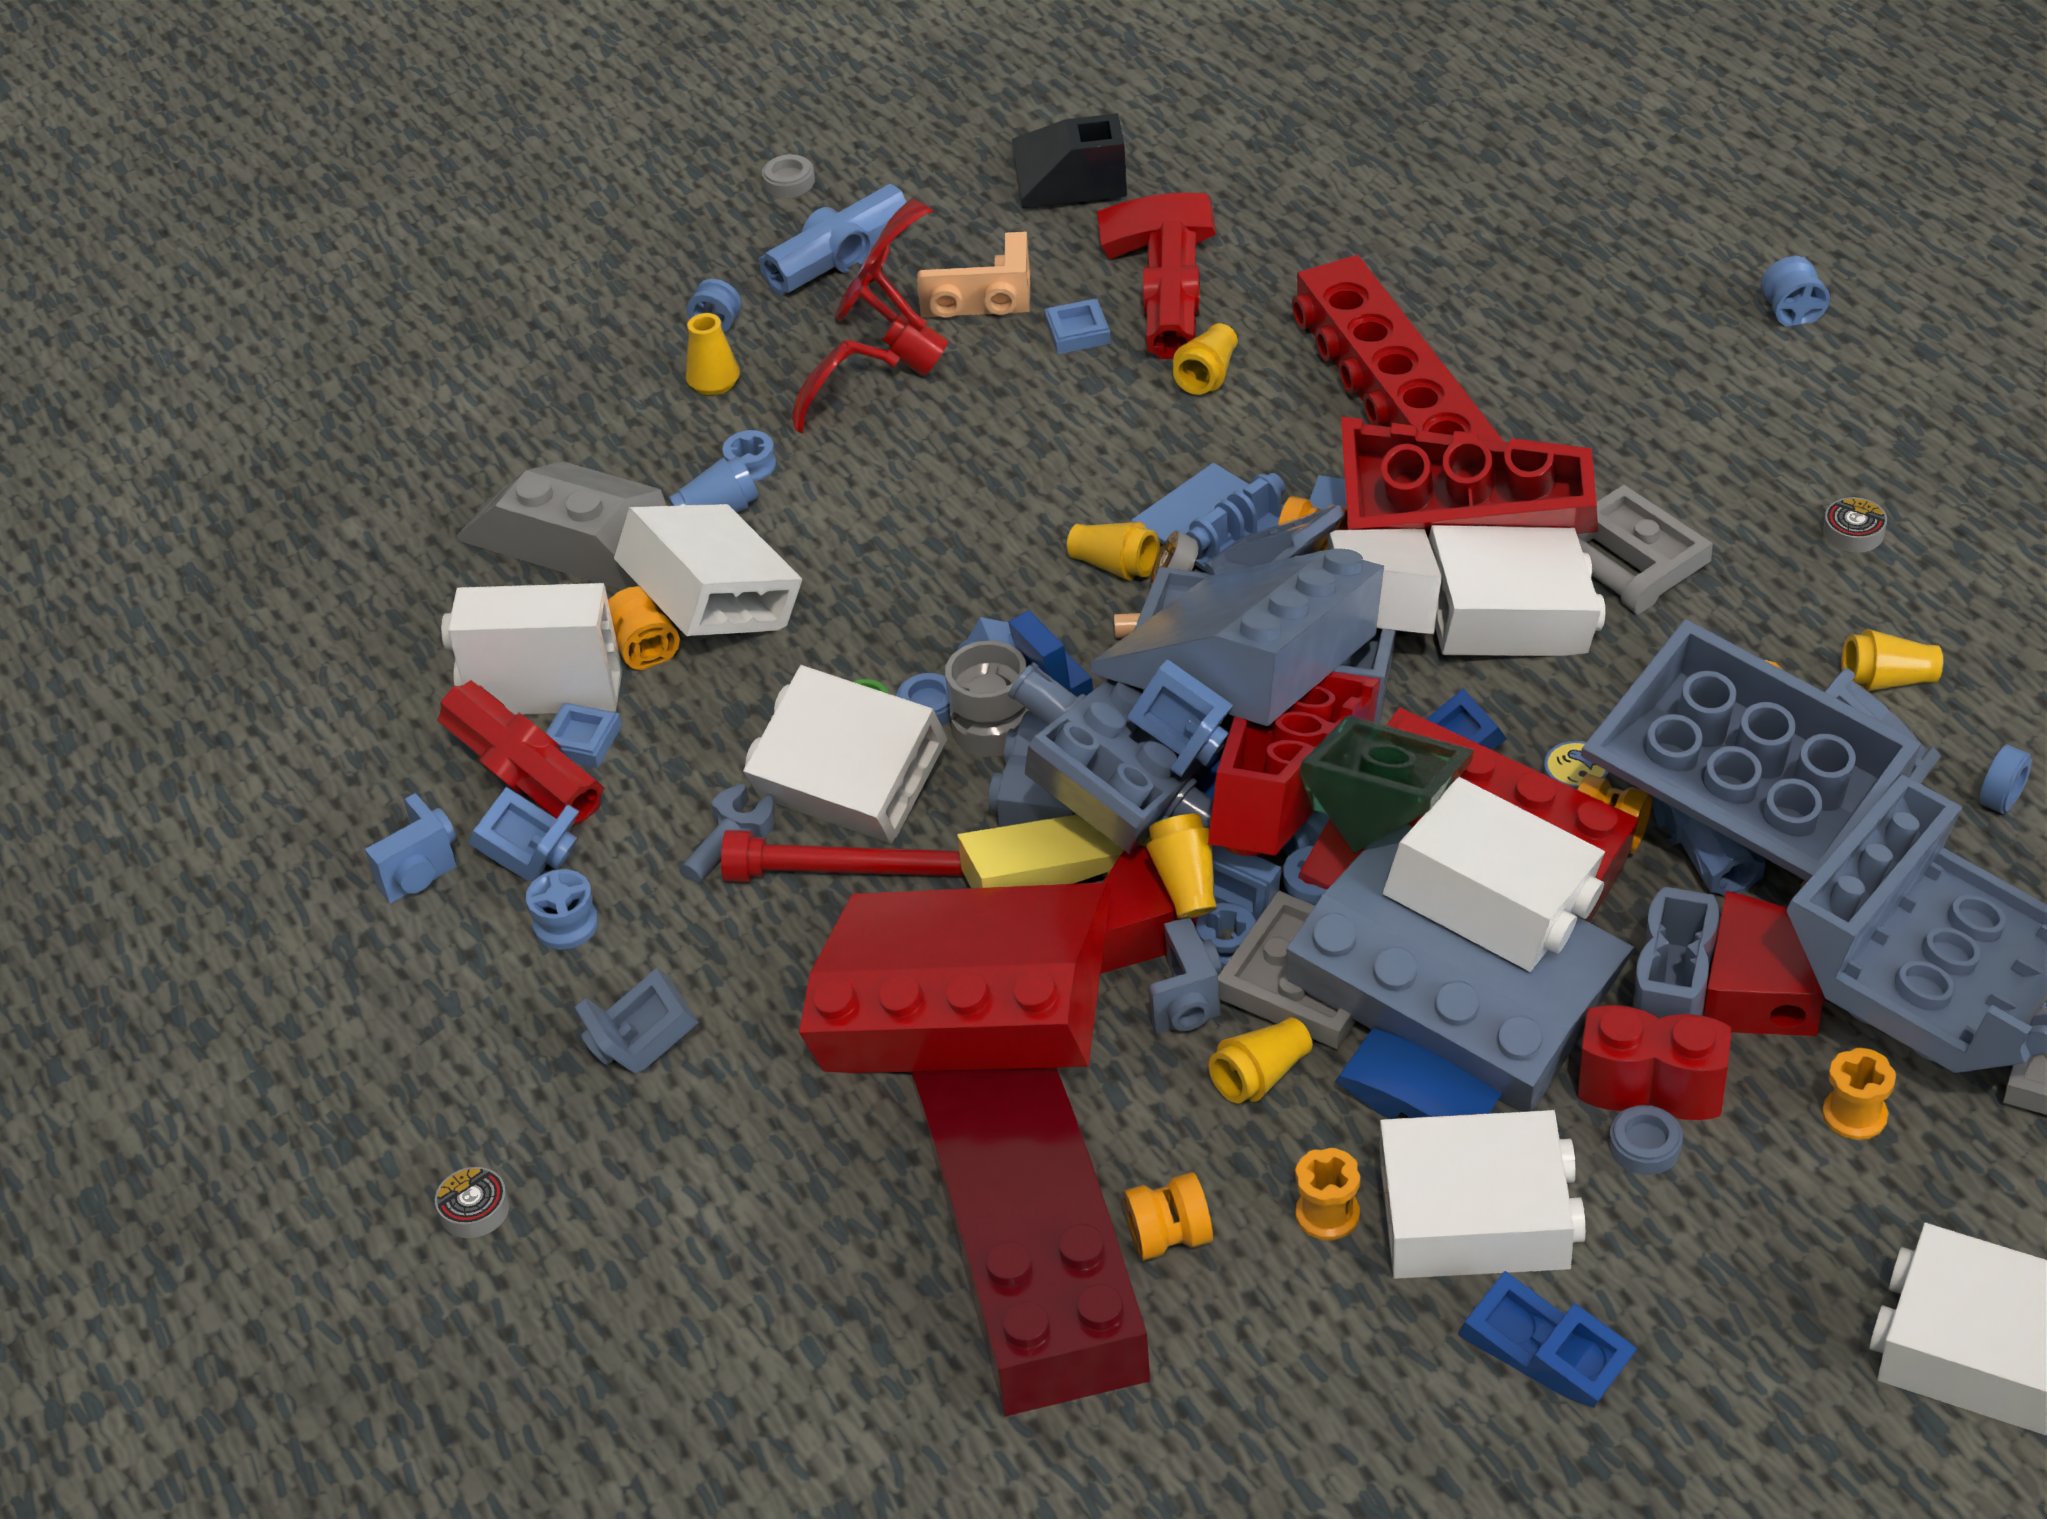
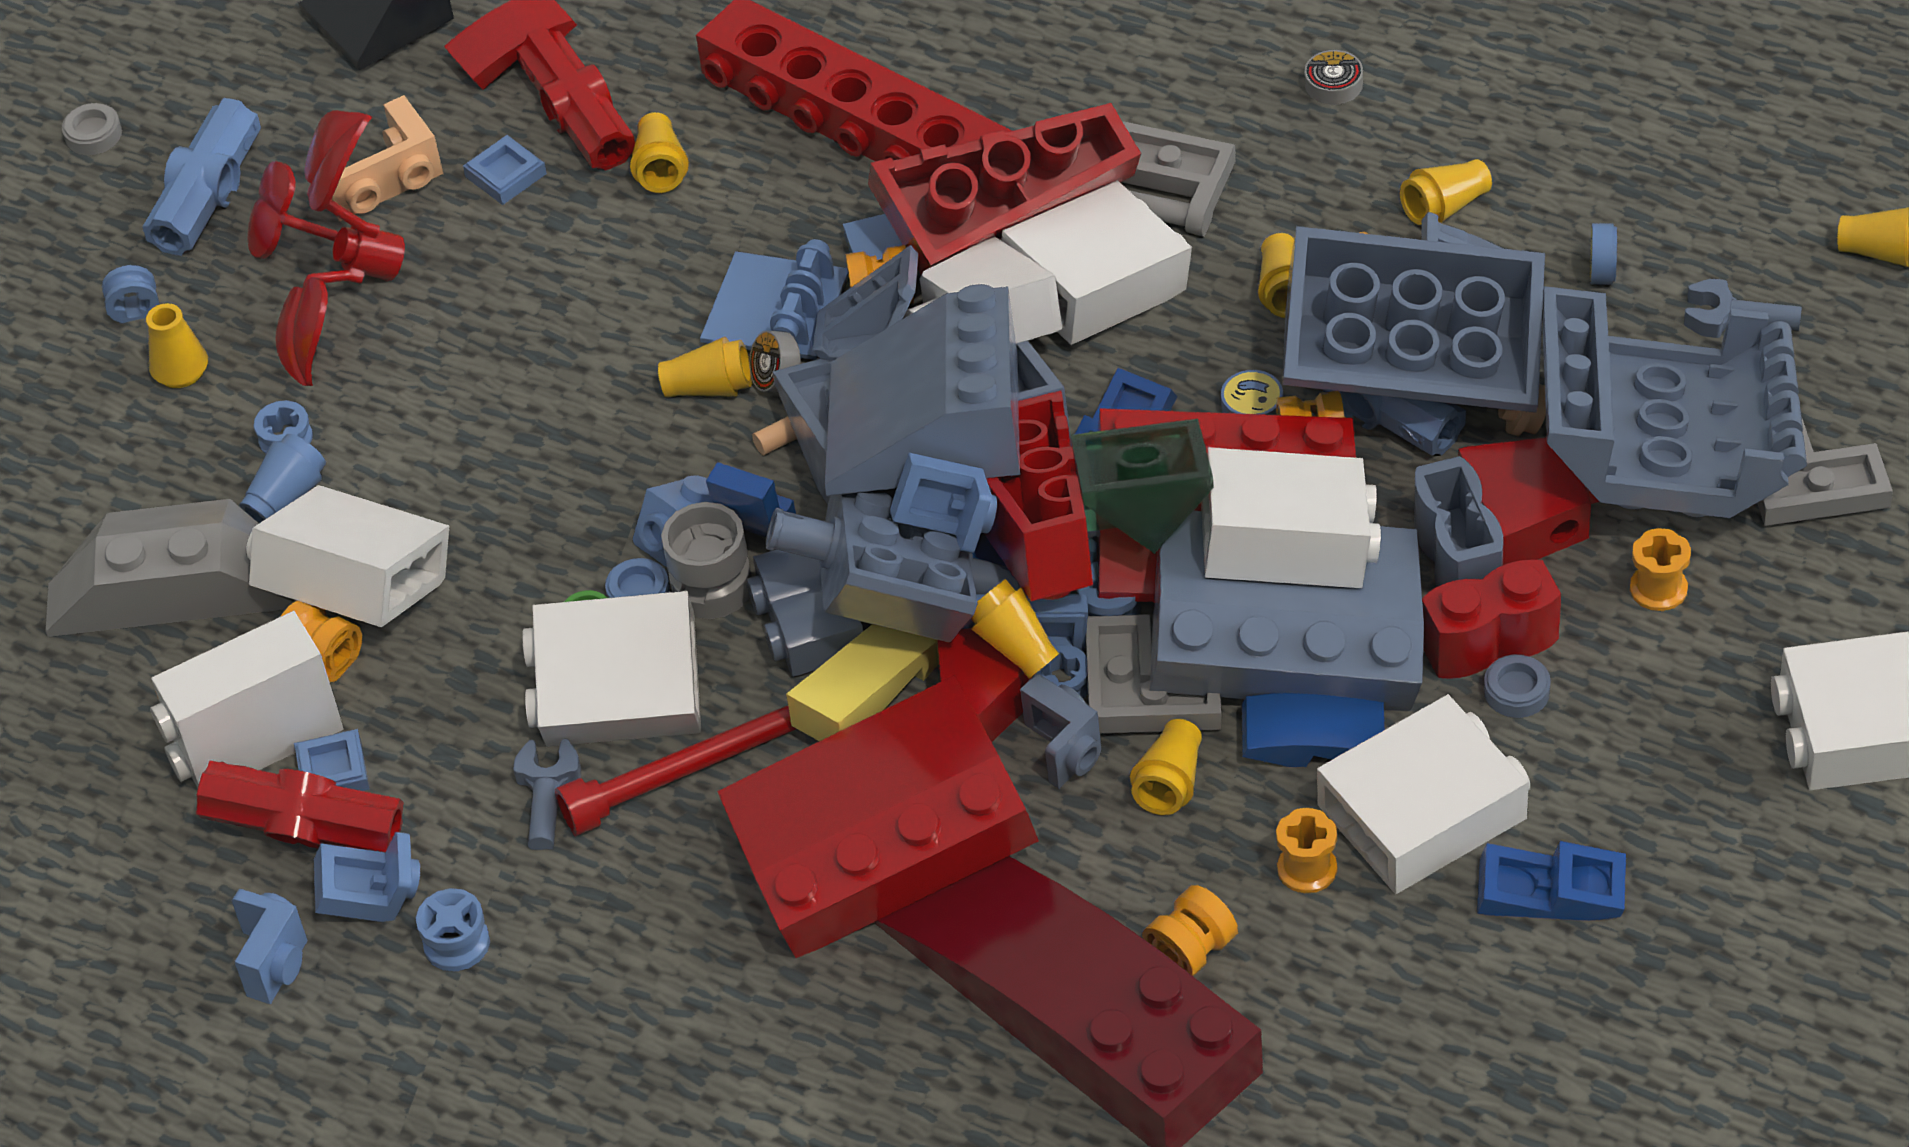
camera: 30 degrees left, 5 degrees up
sand blue bracket [575,967,699,1073] -> none

